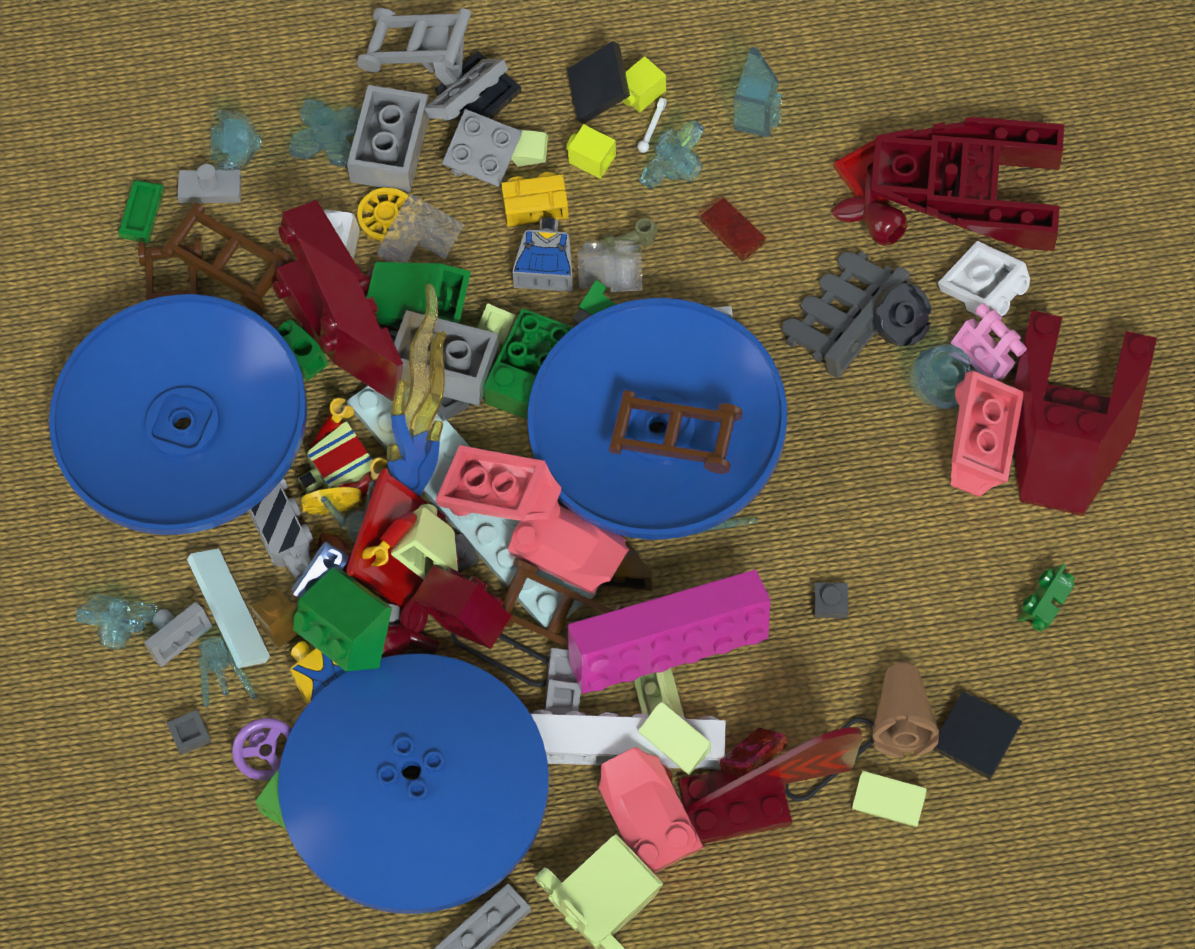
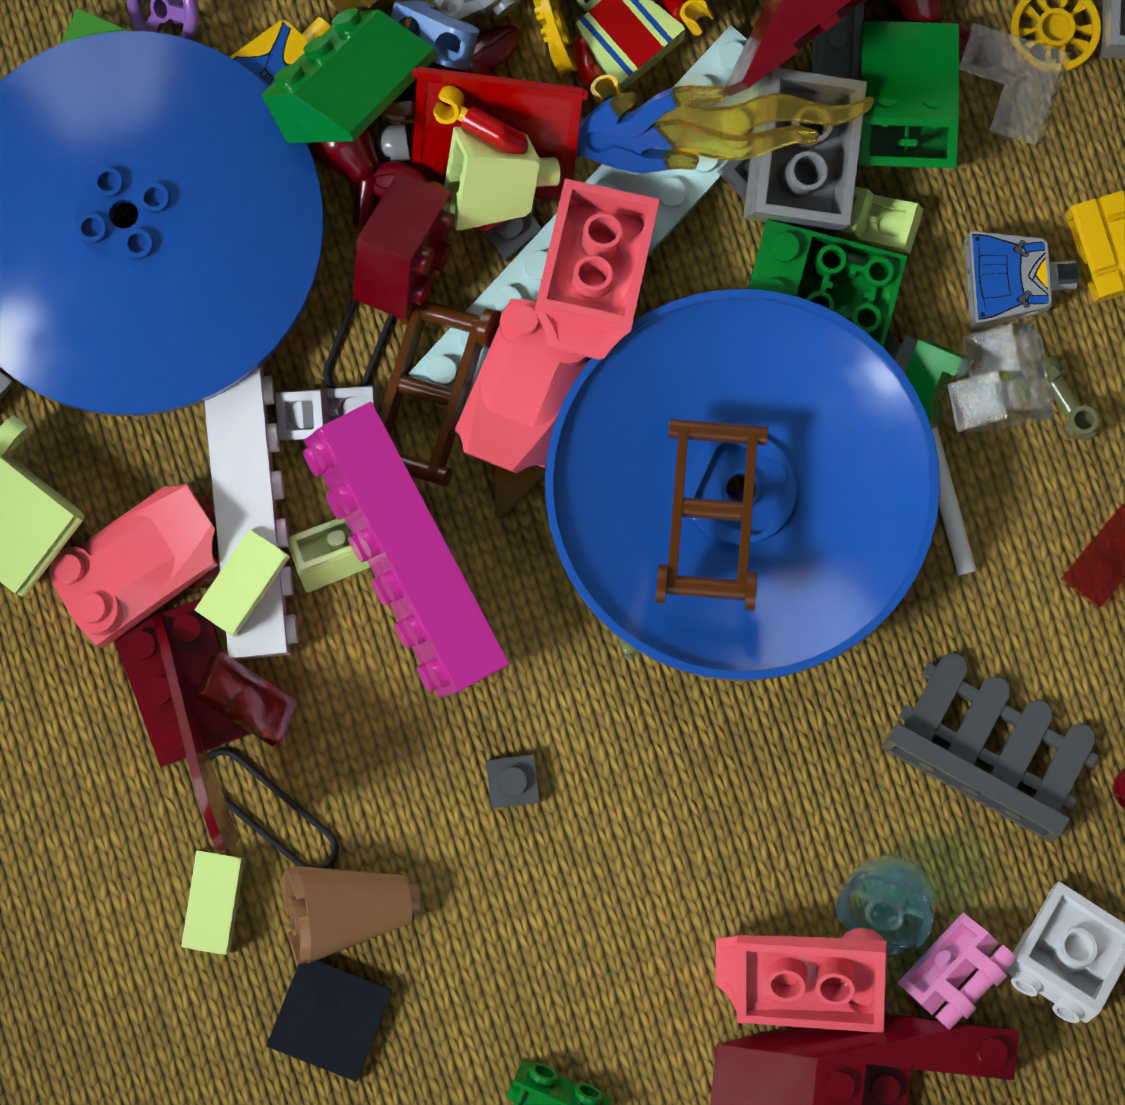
camera: 80 degrees right, 20 degrees up
clear light blue plant [321,481,375,541] -> none
black tile [873,283,932,346] -> none

